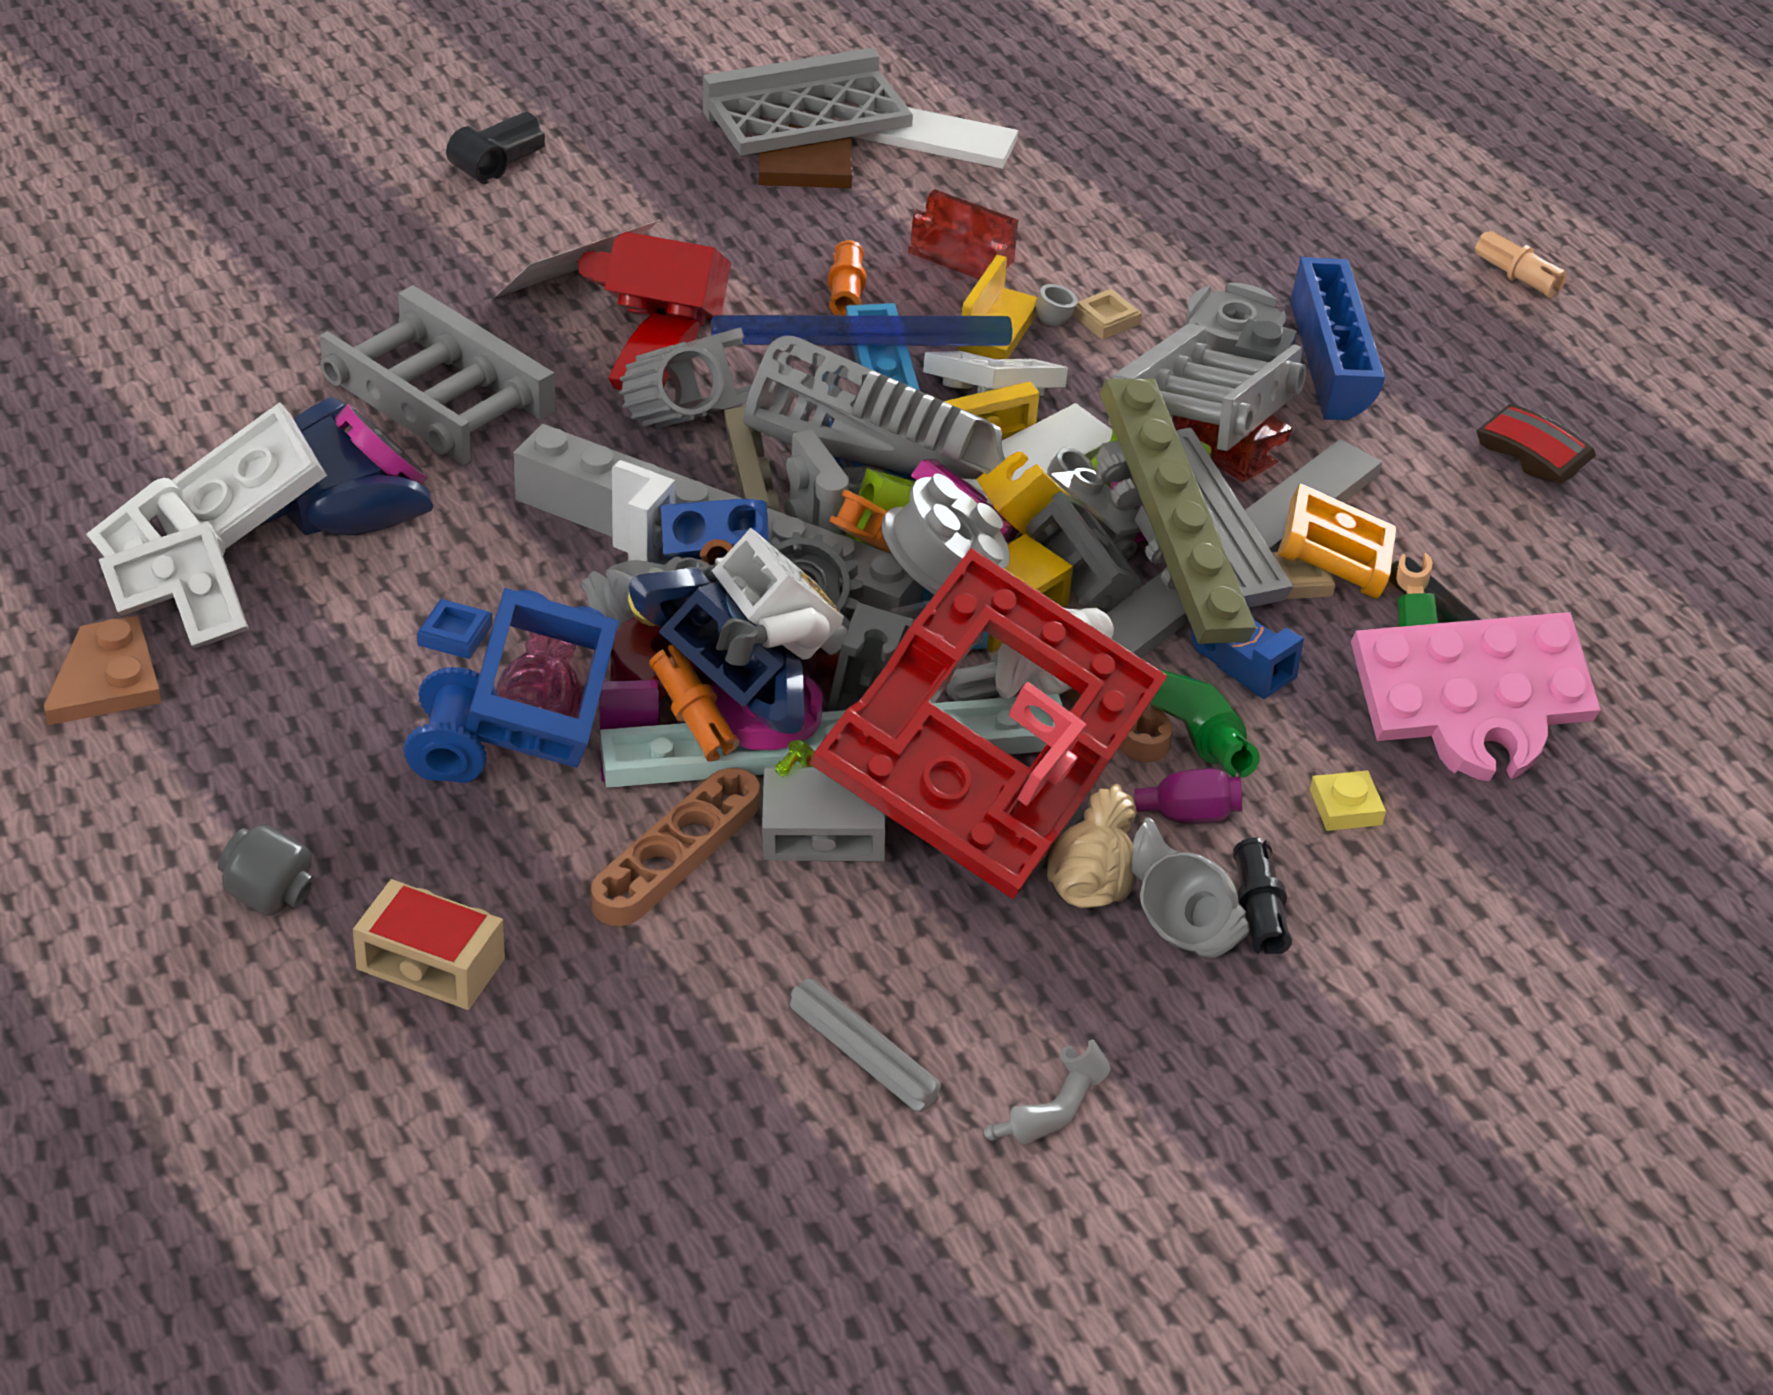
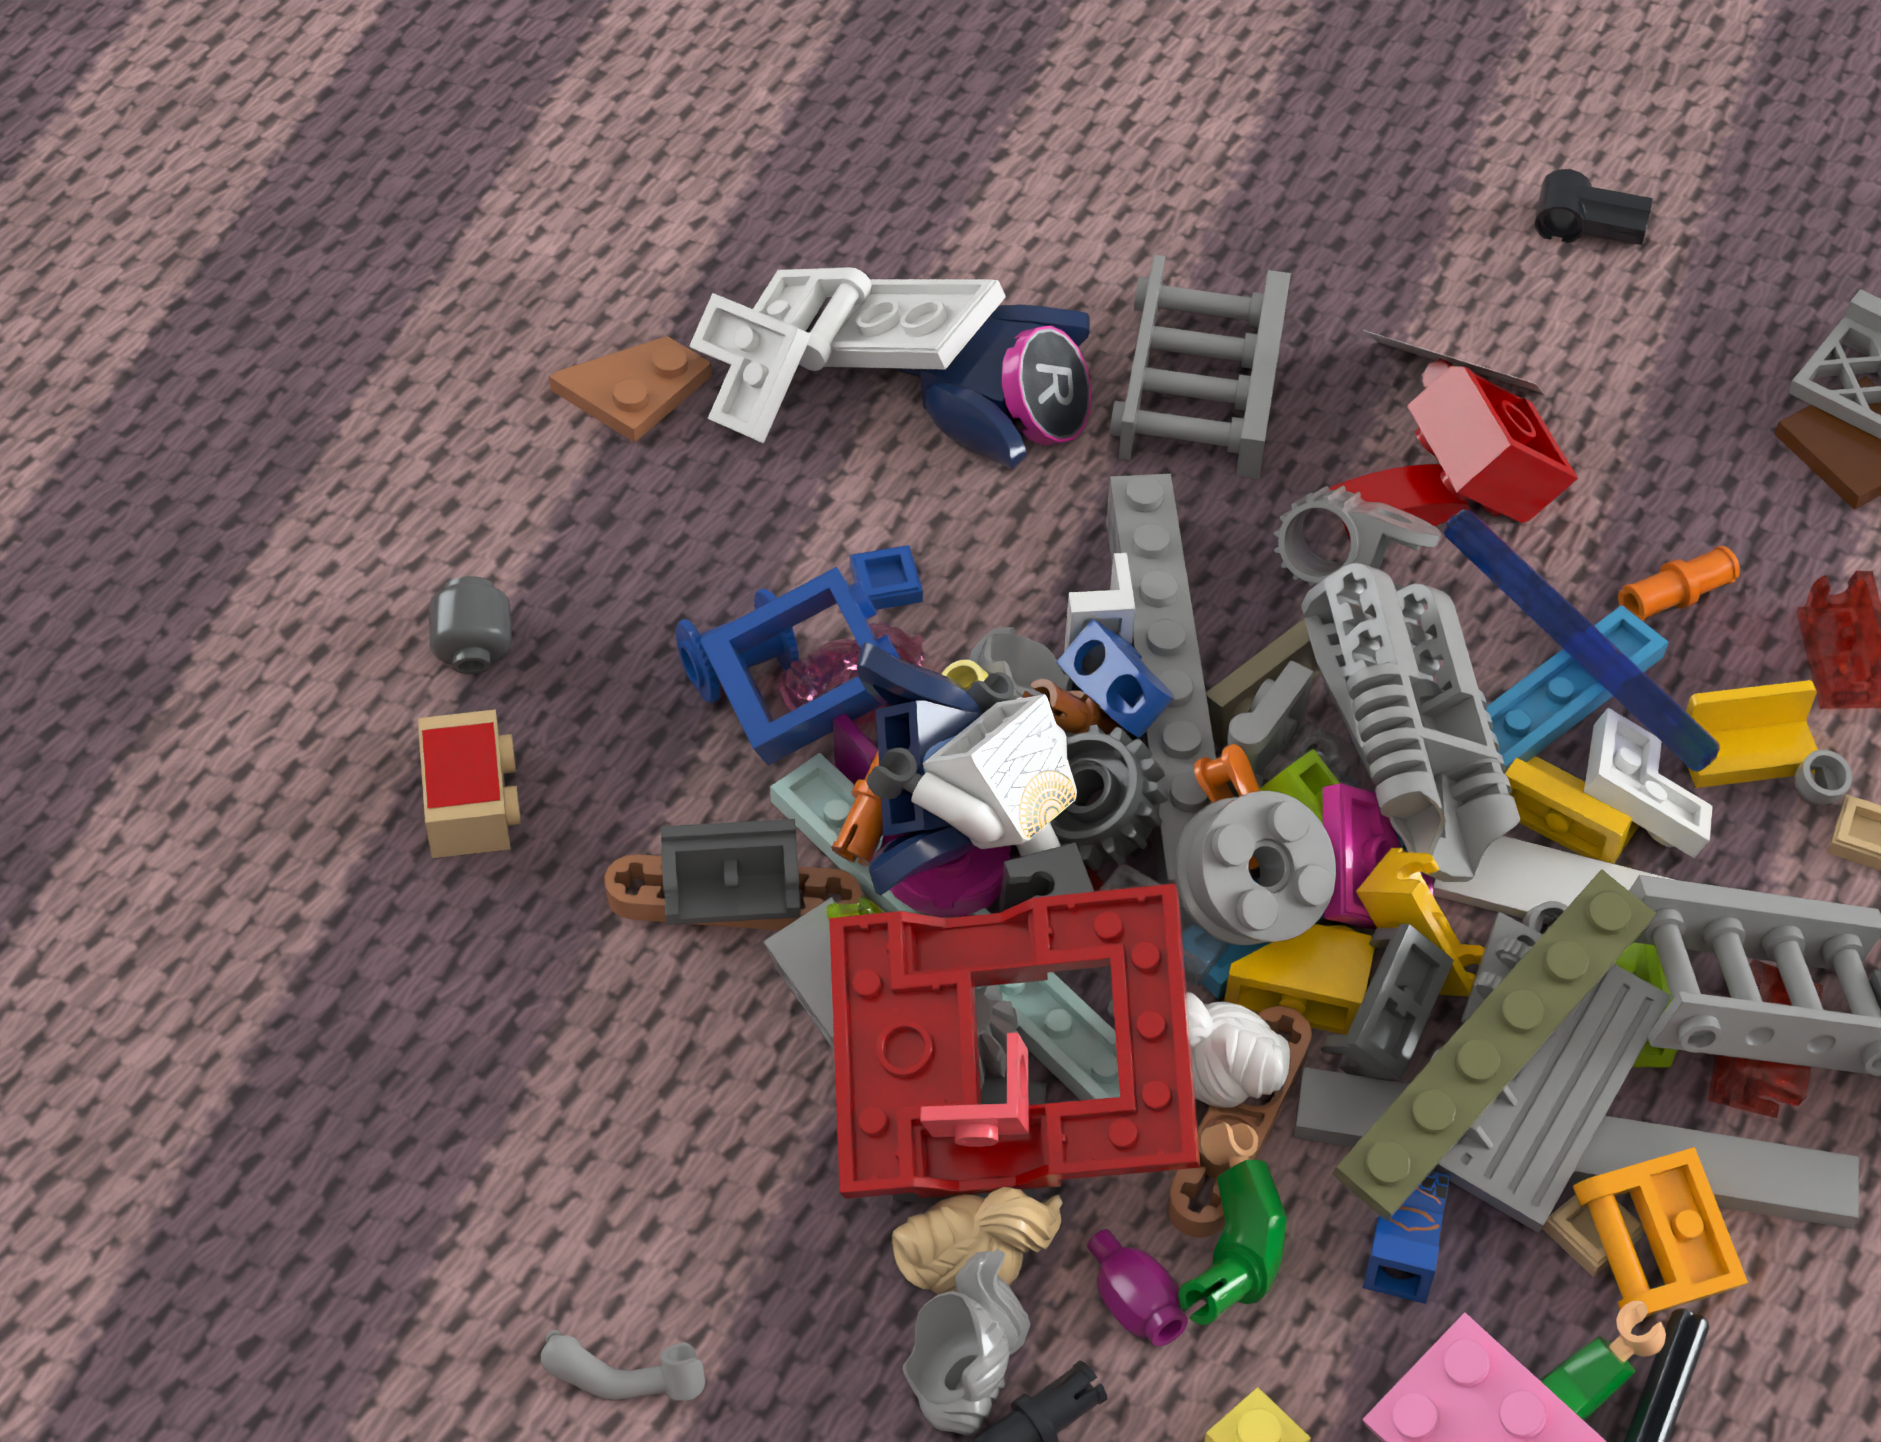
camera: 60 degrees right, 10 degrees up
light grey axle [790,978,941,1112] -> none
none -> dark grey hinge [661,819,800,925]

